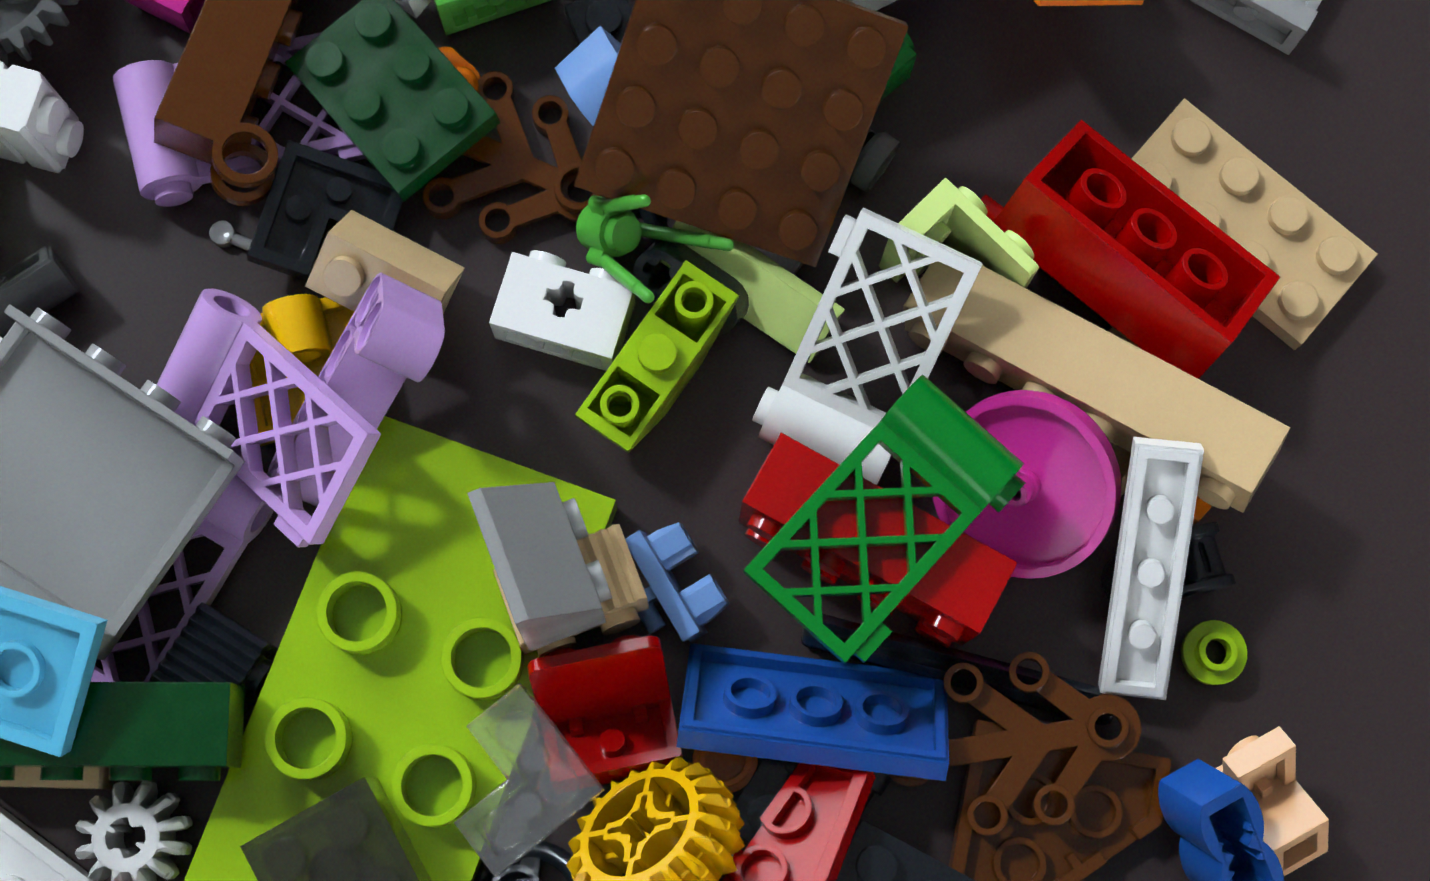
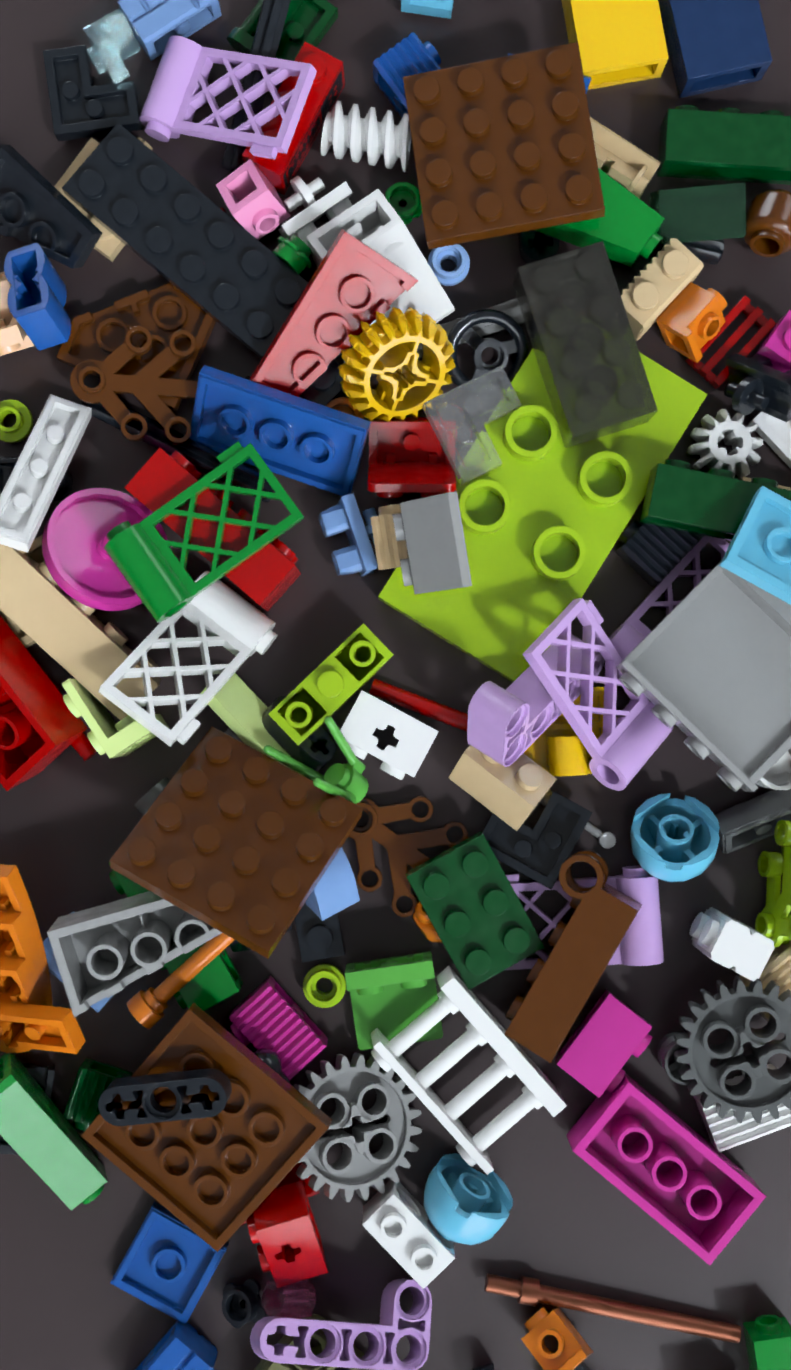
camera: 165 degrees left, 10 degrees up
none -> red bar [369,678,468,732]
none -> medium azure cylinder [630,793,720,882]

